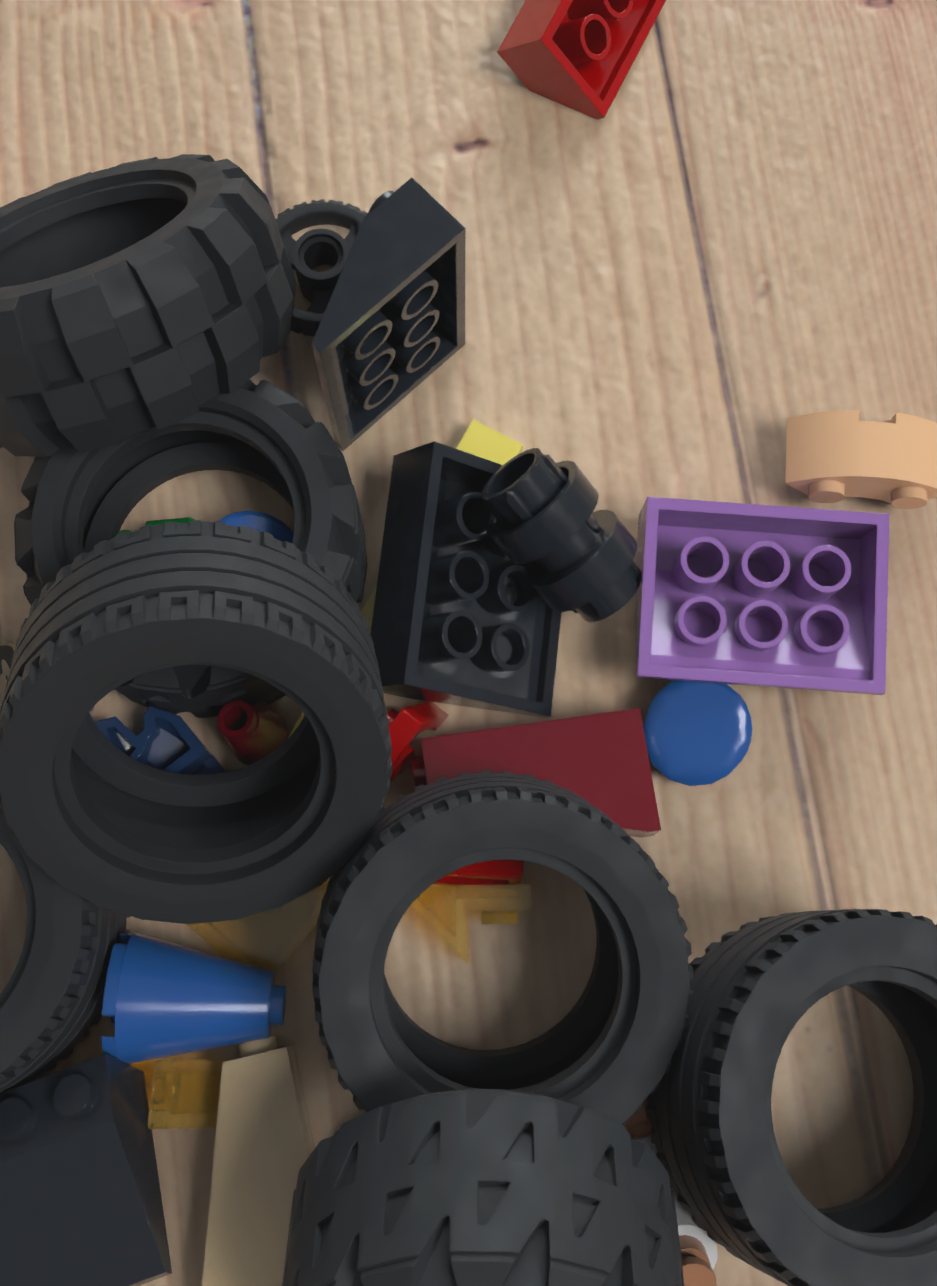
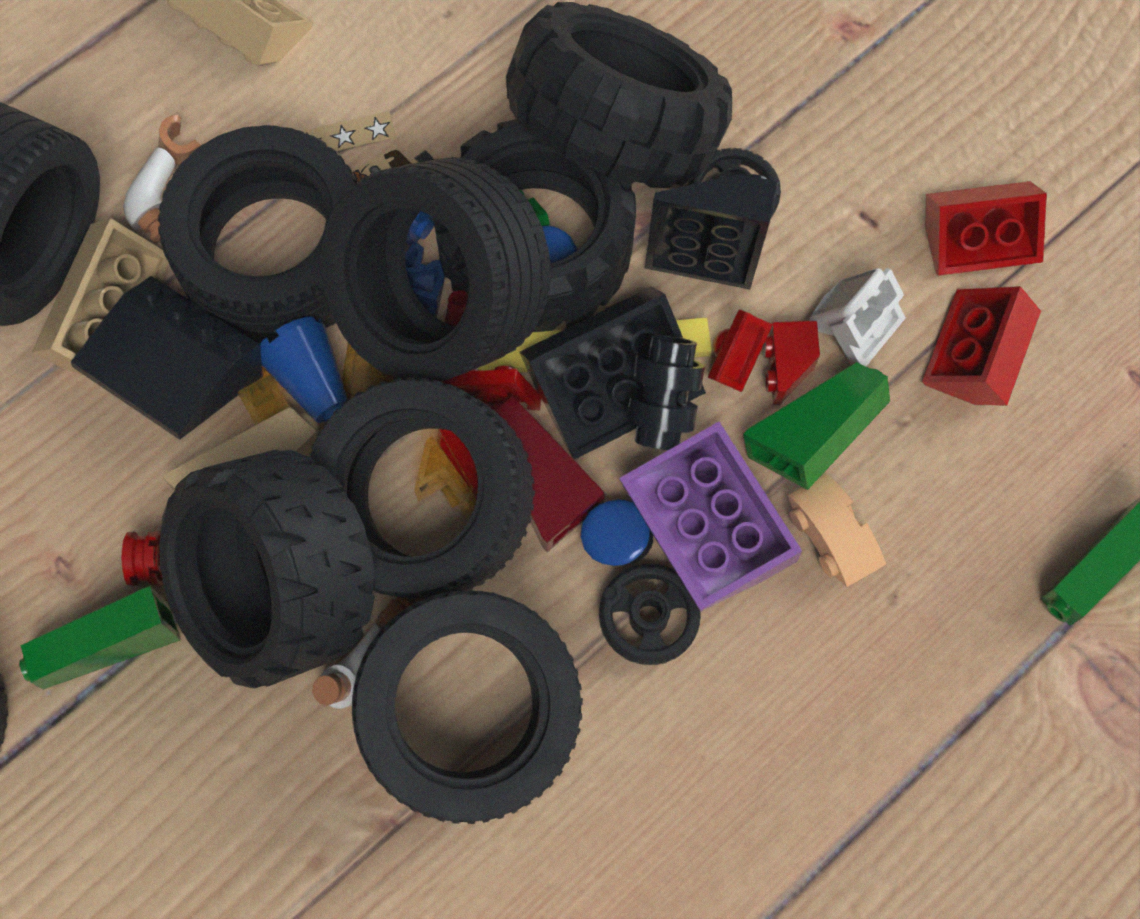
camera: 55 degrees right, 5 degrees down
none -> black wheel [599,564,701,665]
none -> red tile [708,309,773,392]
none -> green slope [743,362,890,490]
none -> red slope [762,321,820,405]
none -> white piece [809,268,906,366]
none -> red slope [922,286,1041,406]

